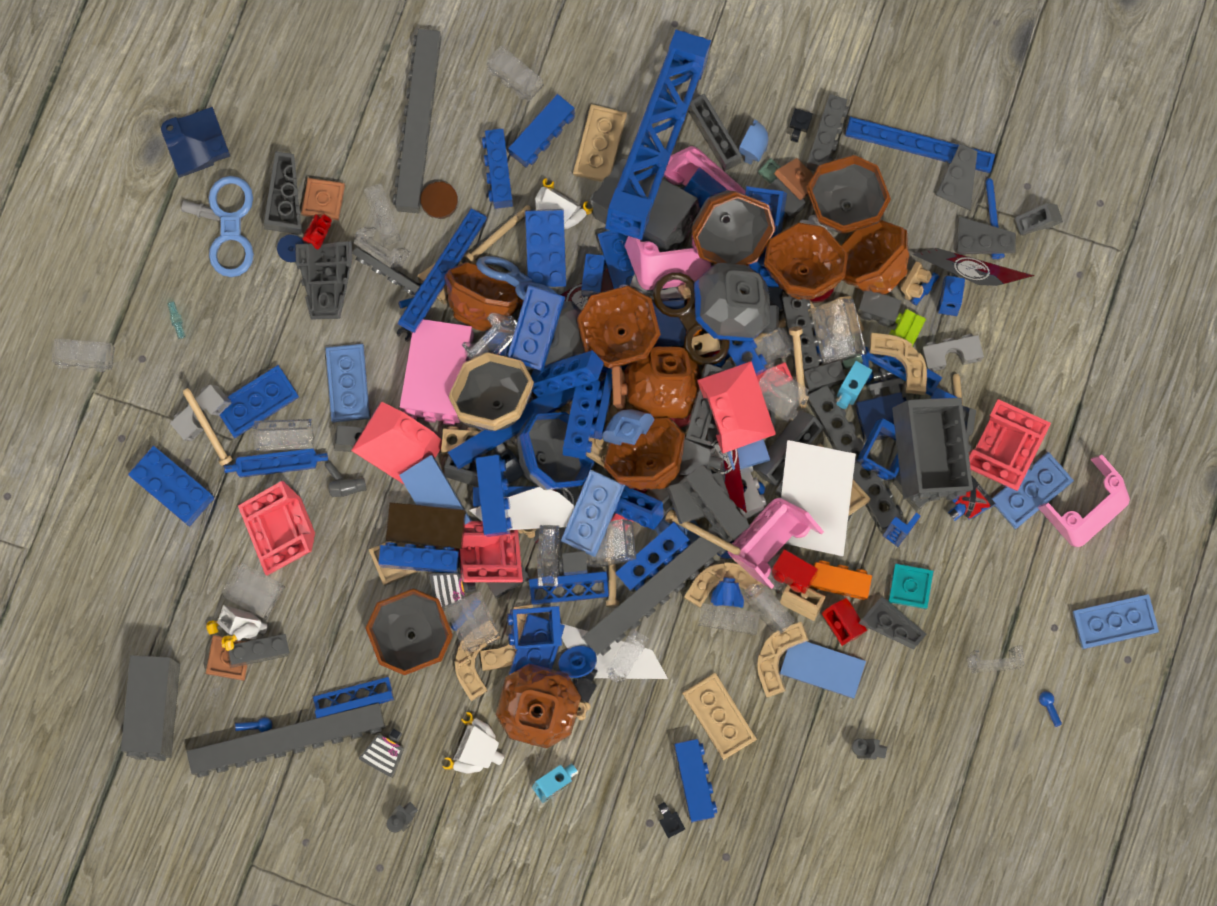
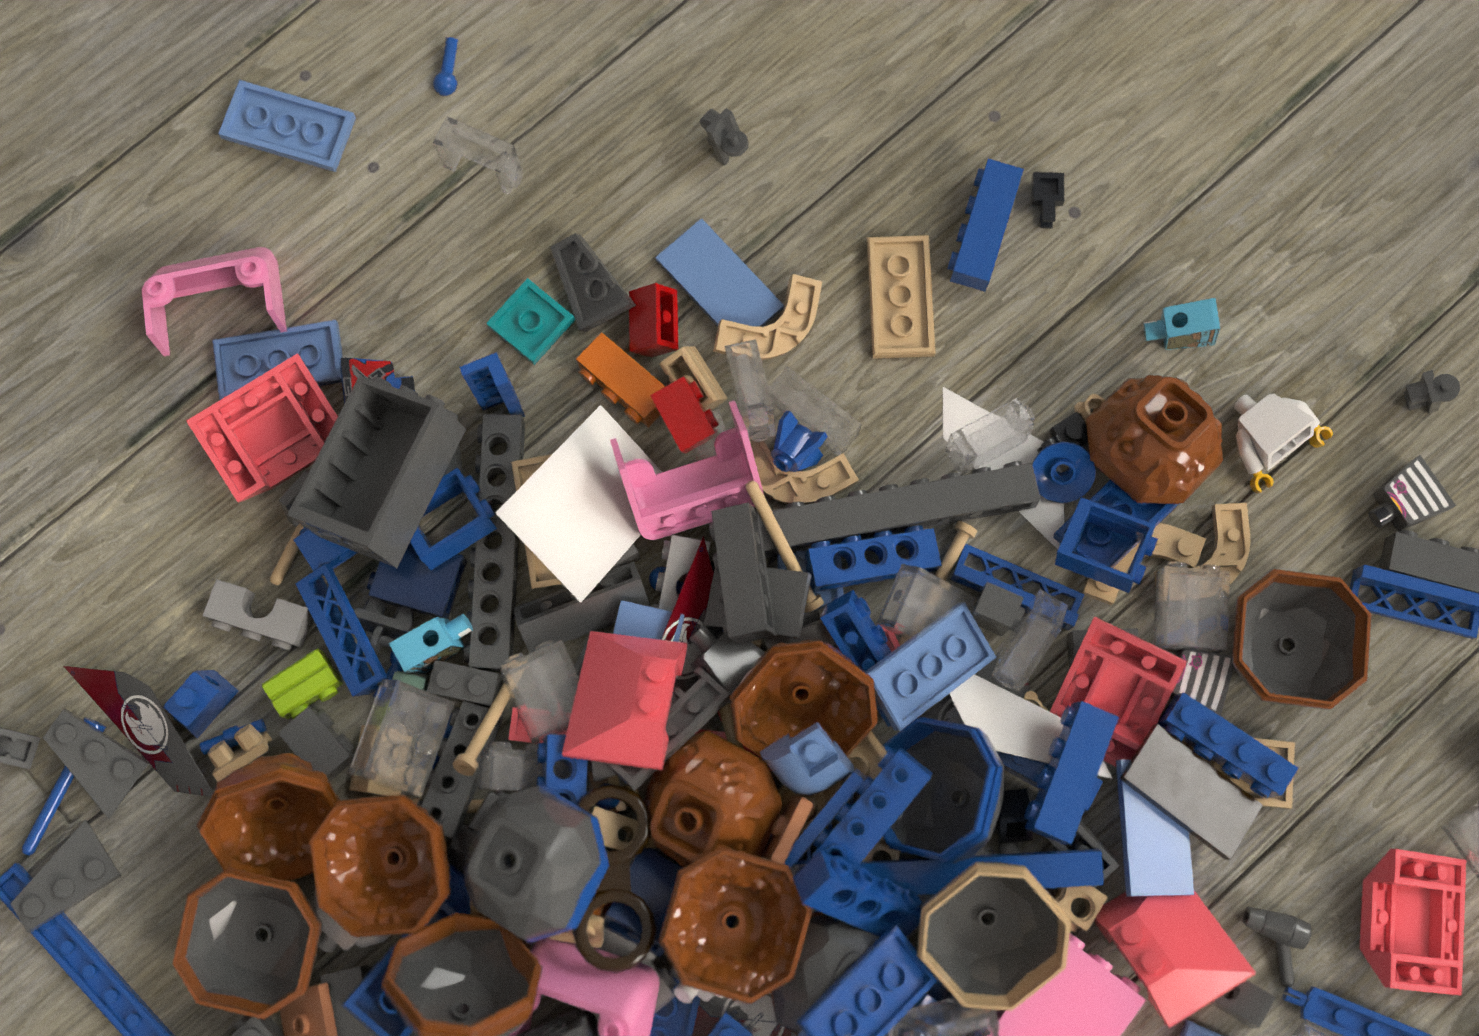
camera: 150 degrees left, 0 degrees up
tan plate [869,333,927,395] -> none

